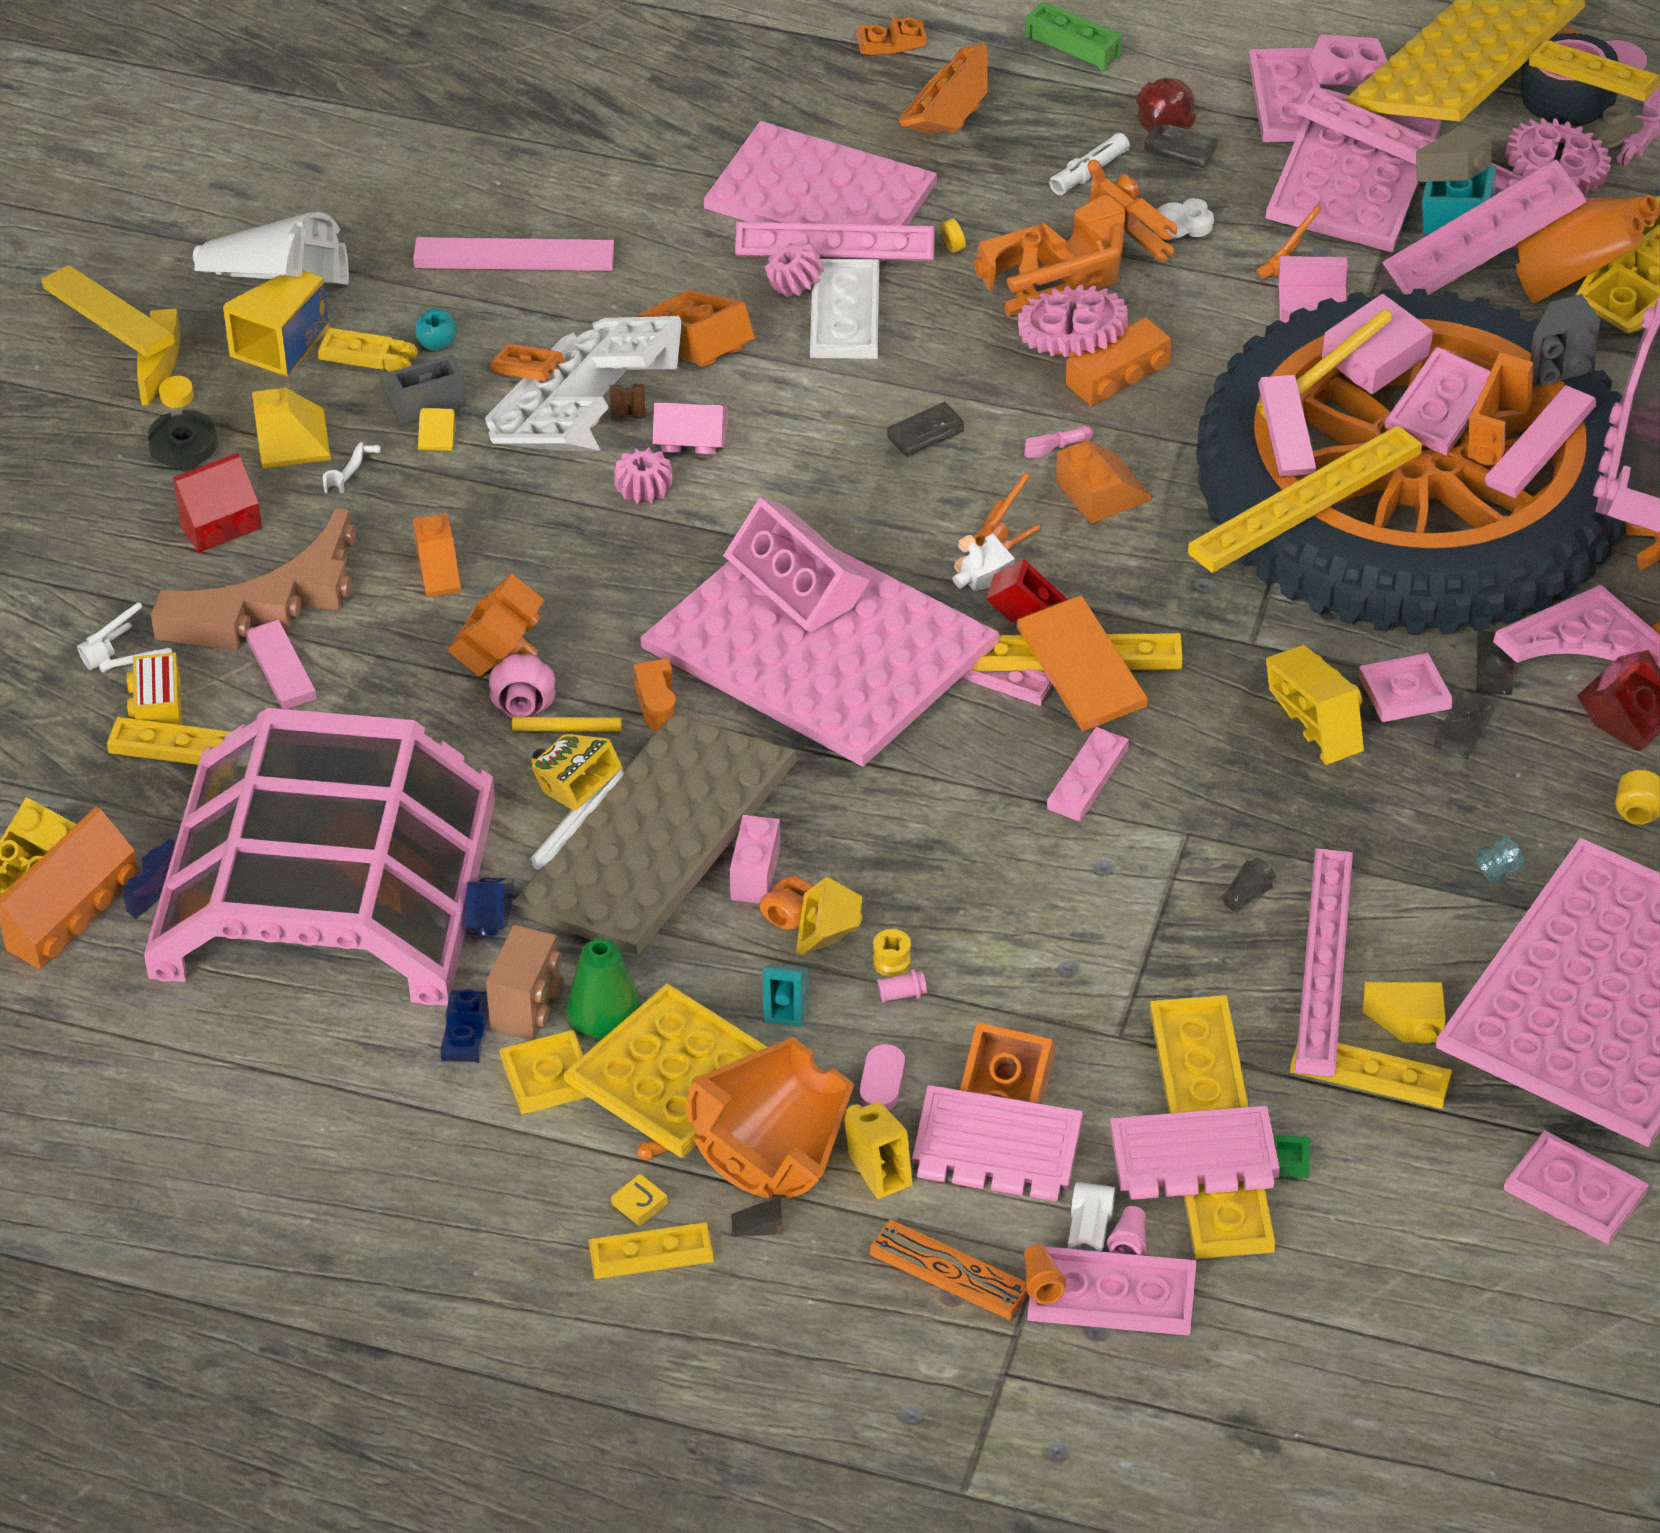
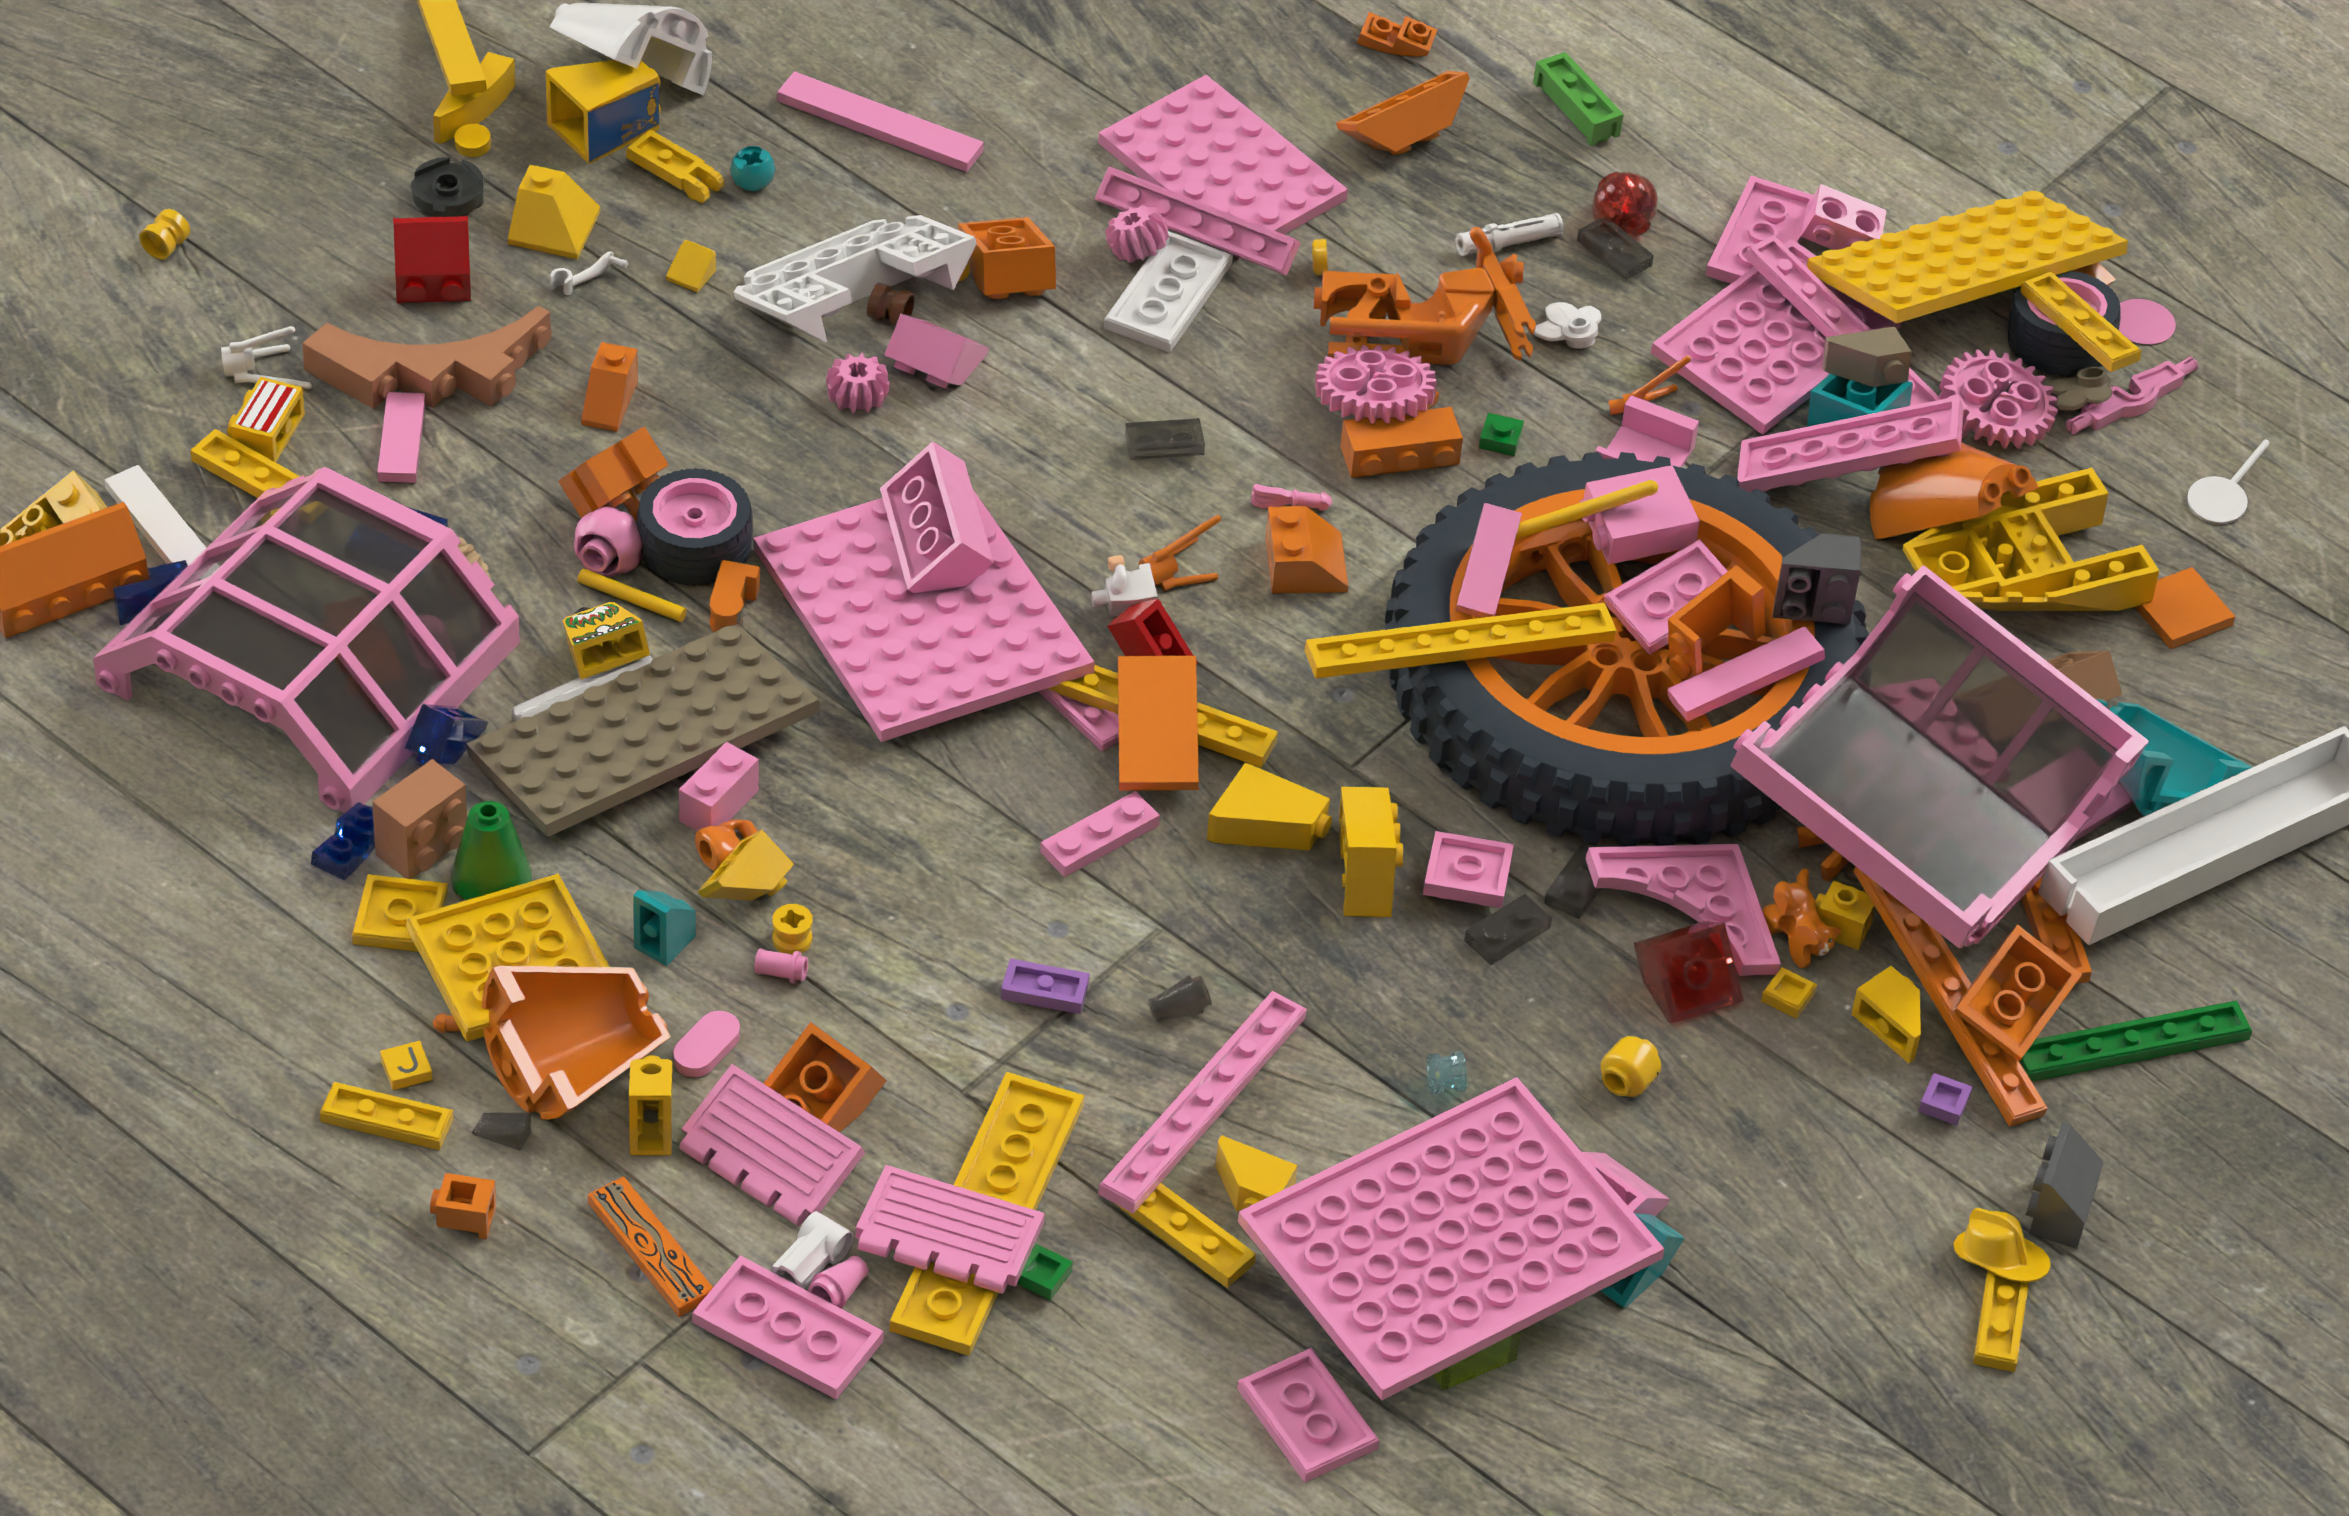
camera: 20 degrees right, 0 degrees up
dark grey slope [379,355,466,425] -> none
orange tile [489,343,565,381] -> none
orange cone [1024,1244,1066,1304] -> none
none -> white tile [104,465,206,576]
none -> orange brick [430,1173,496,1239]
none -> black wheel [637,468,753,586]
none -> medium lavender plate [1001,958,1090,1014]
none -> yellow slope [1207,762,1332,850]
none -> green plate [1479,413,1524,456]

